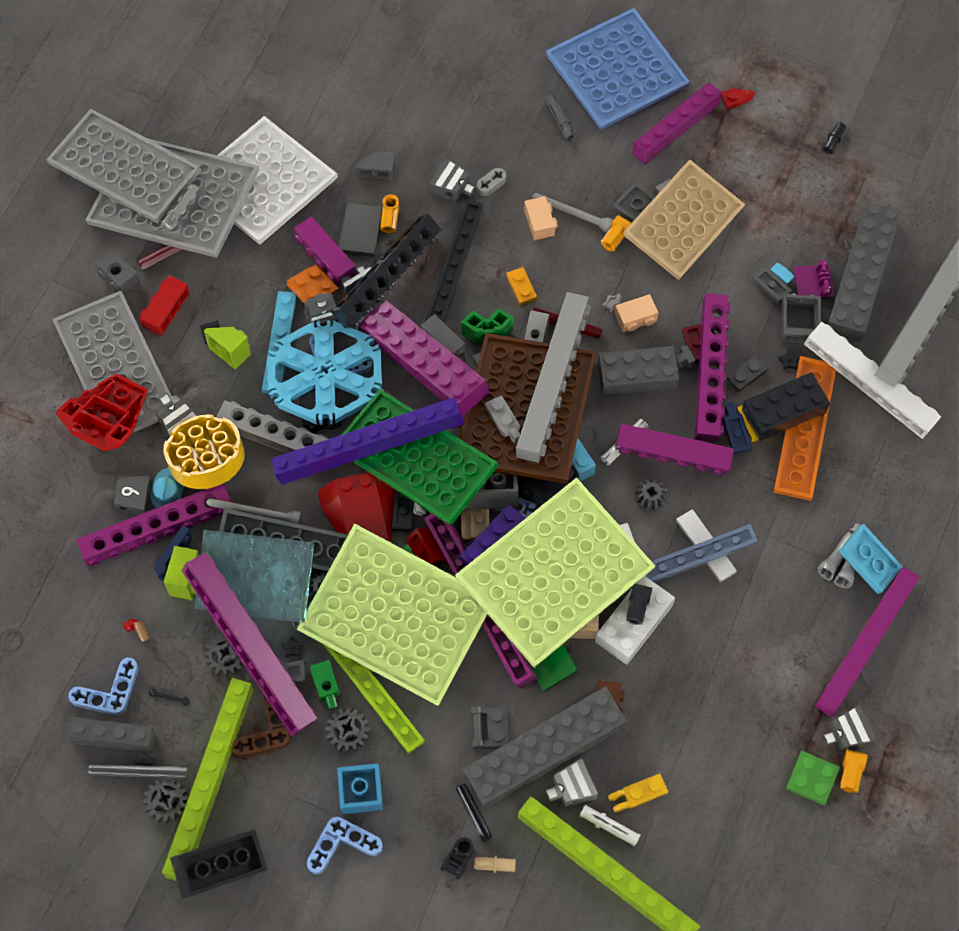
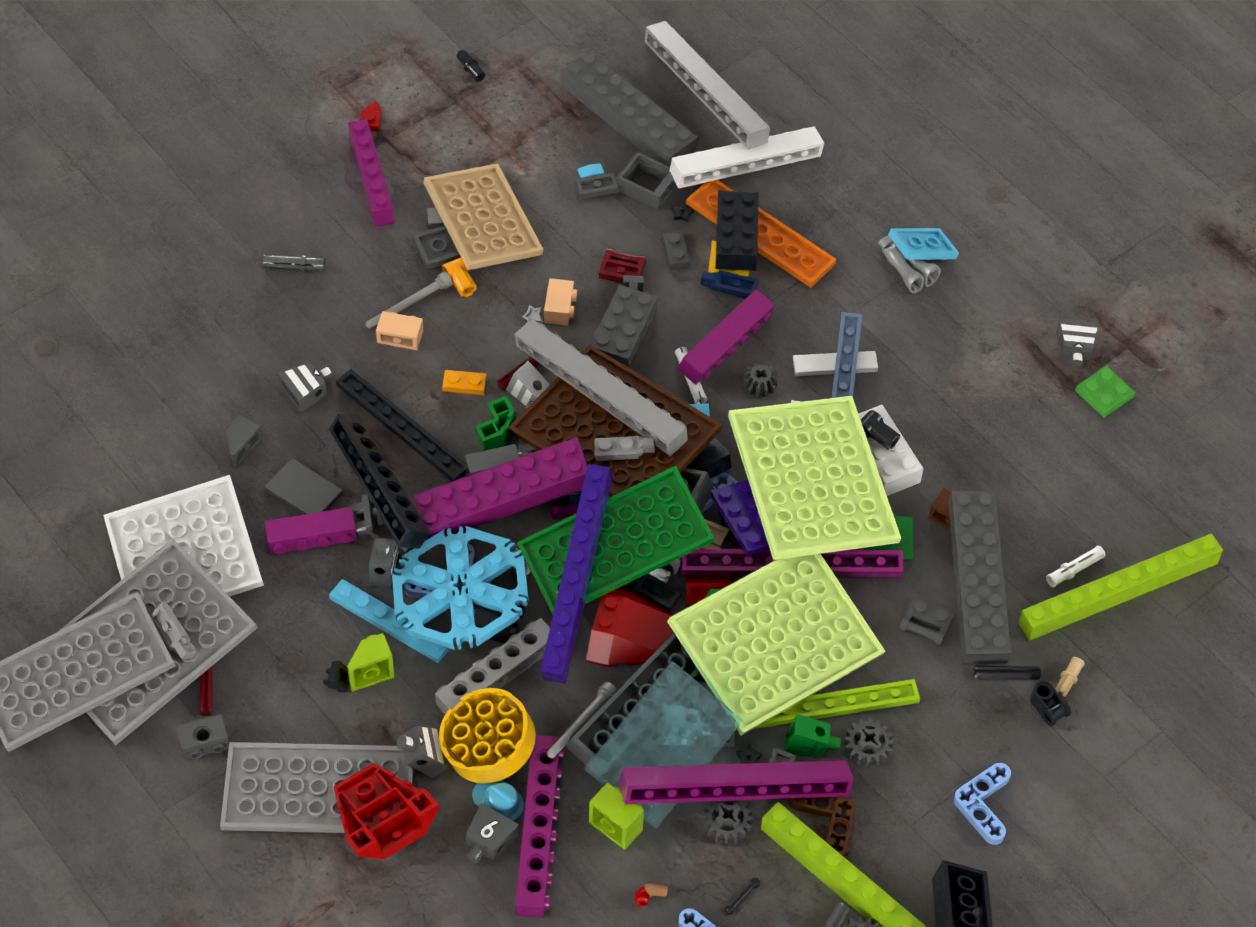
camera: 65 degrees left, 10 degrees down
red brick [140,275,190,336] -> none
dark blue plate [154,525,192,580] -> none
orange plate [286,264,339,304] -> none
dark azure brick [337,763,383,814] -> none
light orange piece [380,194,400,234] -> none
light grey beam [477,168,506,196] -> none
light grey torso [545,759,598,806] -> none
medium blue plate [546,8,690,130] -> none
yellow hinge [608,773,668,813] -> none
magenta brick [694,293,730,442] -> none
magenta hinge [793,260,835,298] -> none
magenta beam [815,566,920,717] -> none
light orange piece [840,749,867,793] -> none

